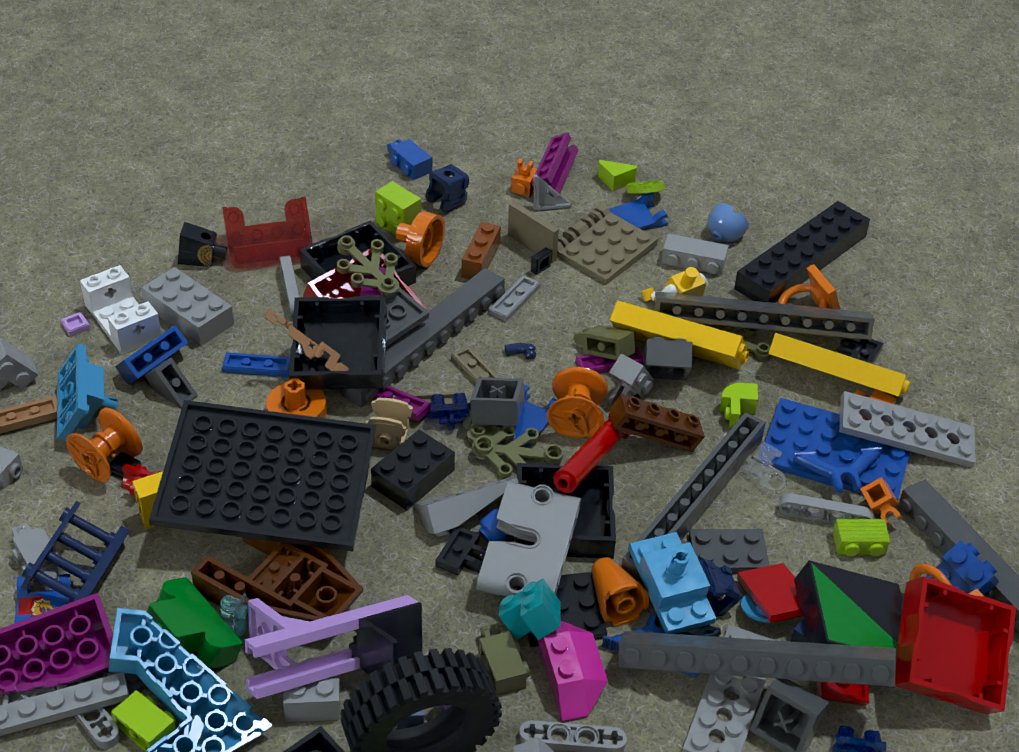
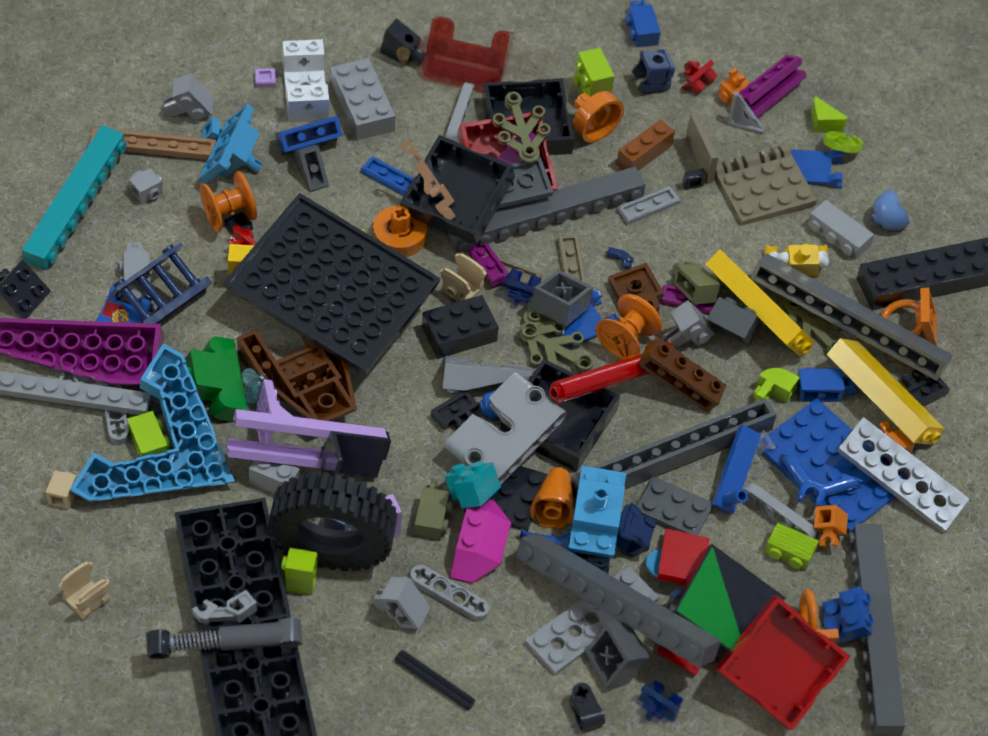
camera: 25 degrees right, 10 degrees up
none -> dark azure tile [202,117,223,141]
none -> reddish brown plate [608,262,664,316]
none -> red hips [681,59,718,95]
none -> blue piece [711,425,761,515]
none -> blue brick [797,368,857,402]

